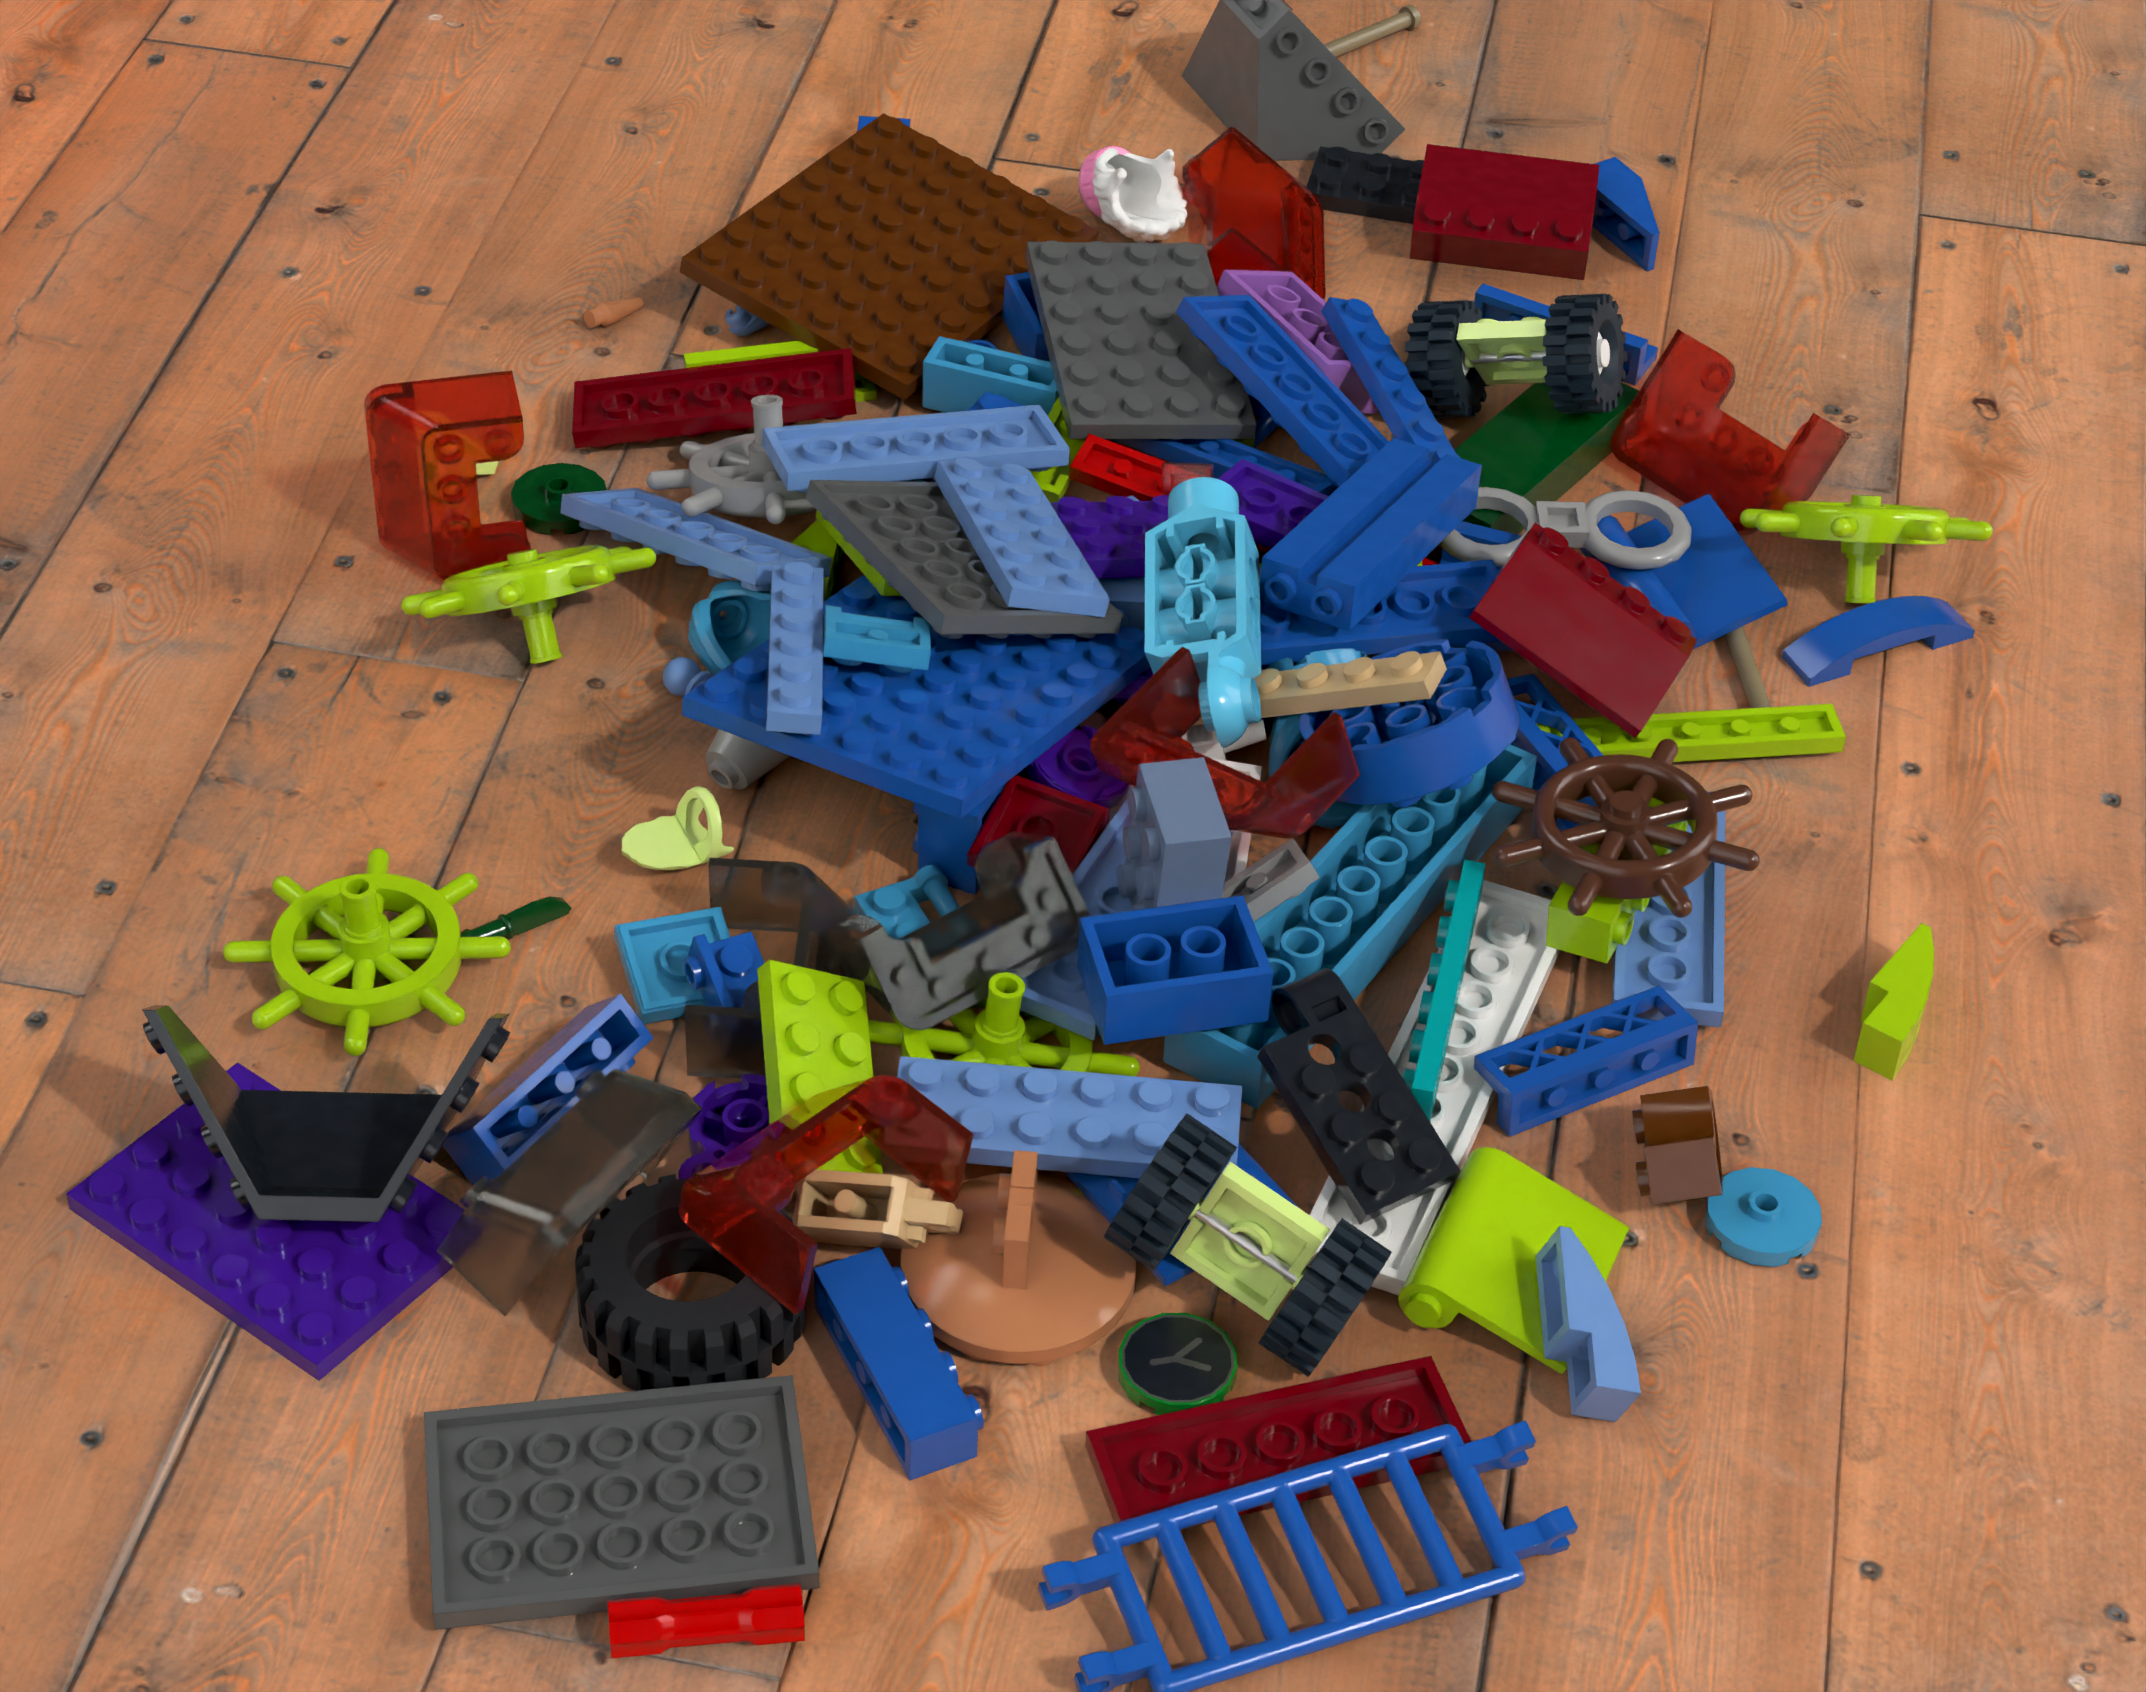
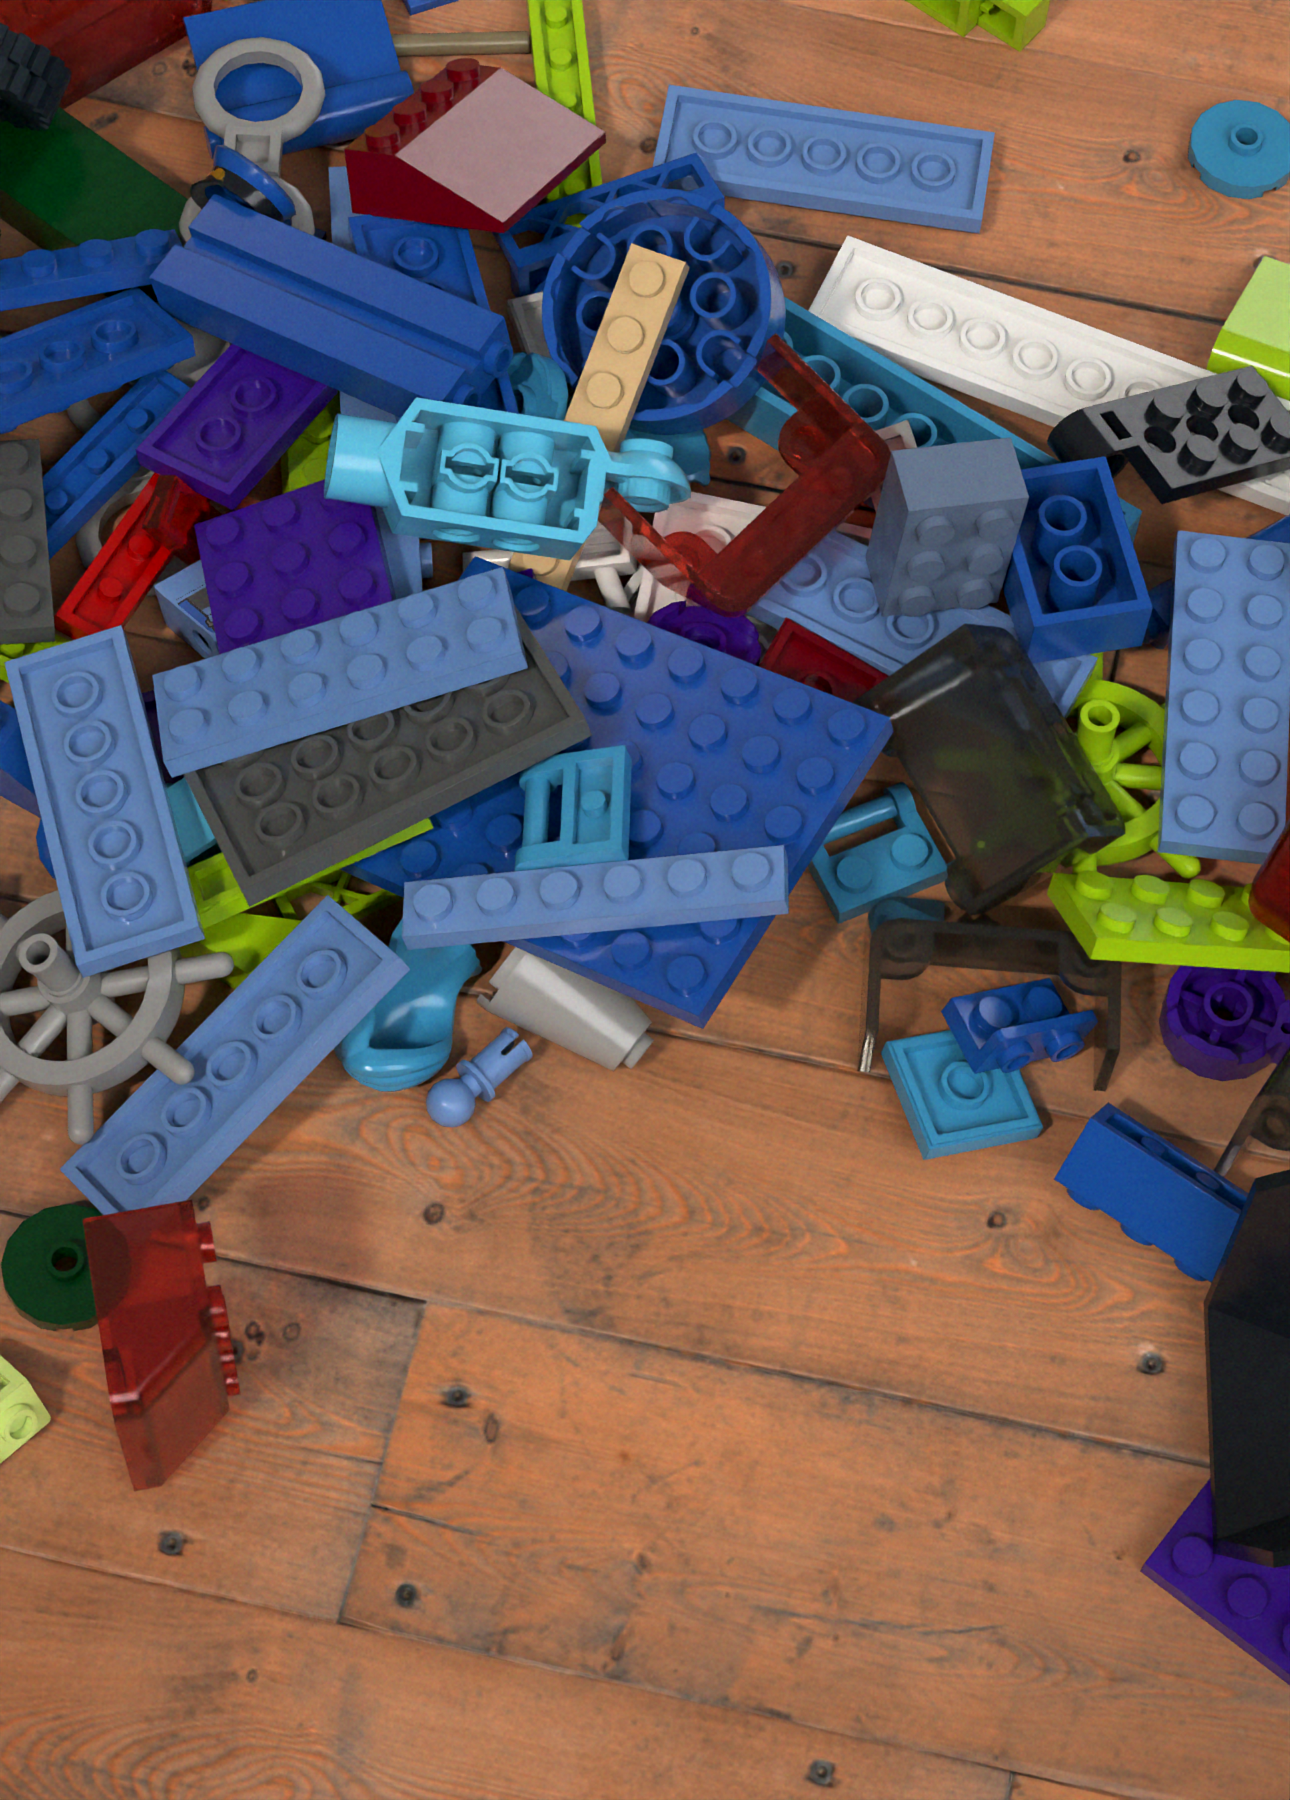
camera: 90 degrees left, 20 degrees up
lime piece [223,848,511,1057] -> none
lime piece [401,545,656,664] -> none
dark green piece [460,896,572,940] -> none
yellowish green piece [621,786,734,870] -> none
teal plate [1403,860,1486,1123] -> none
blue fence [1474,985,1698,1137] -> none
reddish brown brick [1492,738,1760,964] -> none
reddish brown brick [1632,1086,1723,1204] -> none
none -> piece [190,145,296,222]

